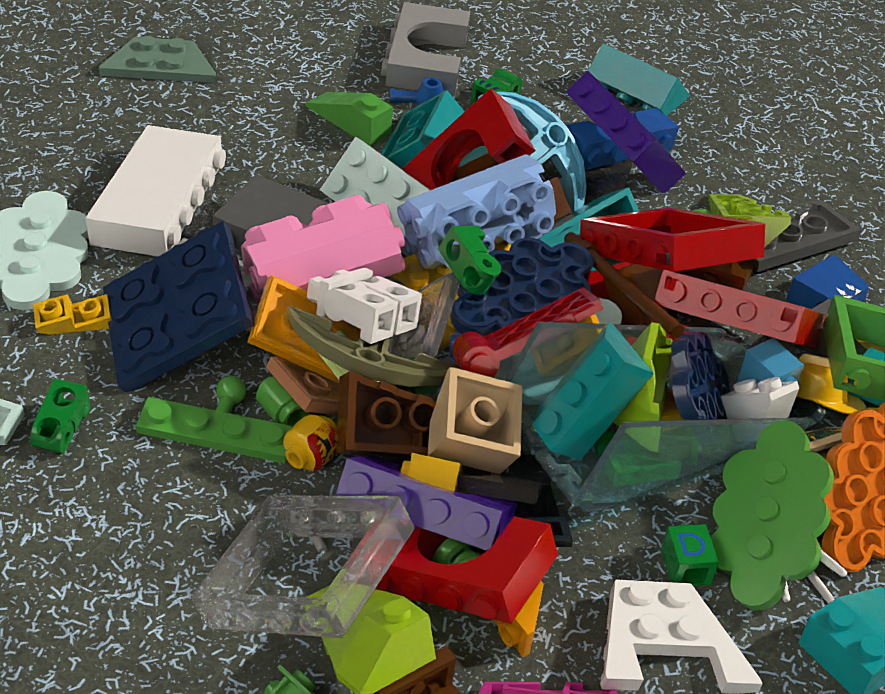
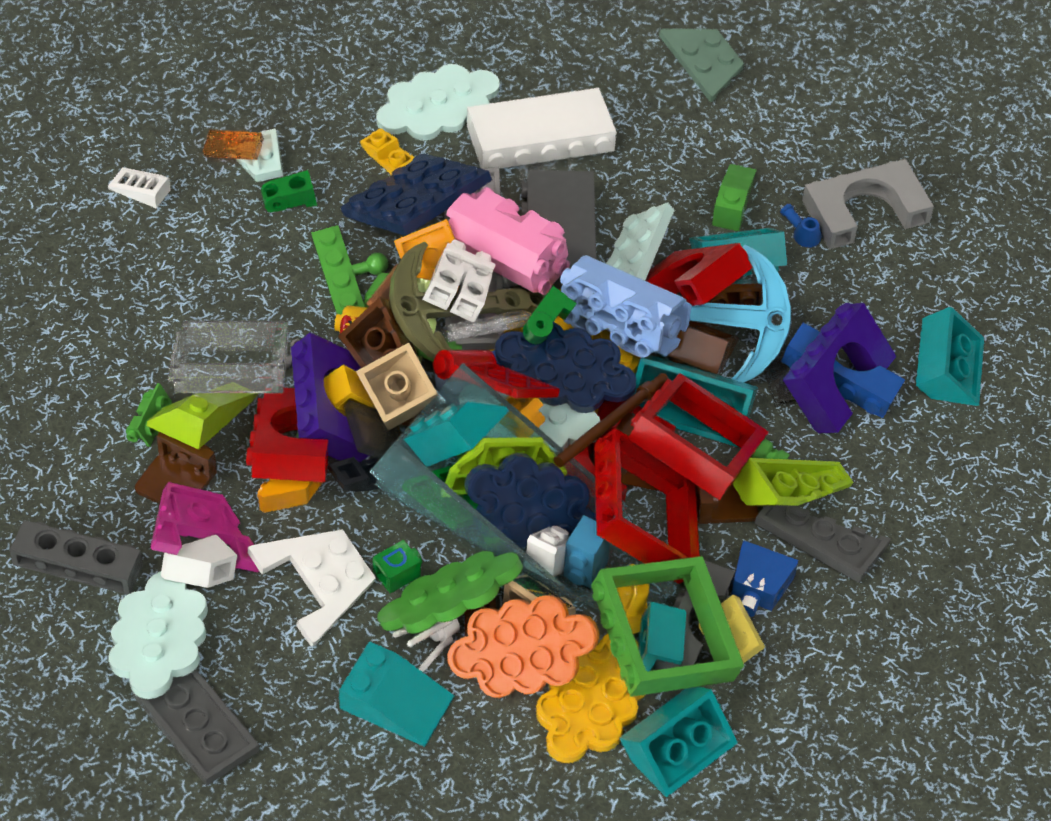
camera: 65 degrees right, 10 degrees up
green leg [470,68,523,106] -> none

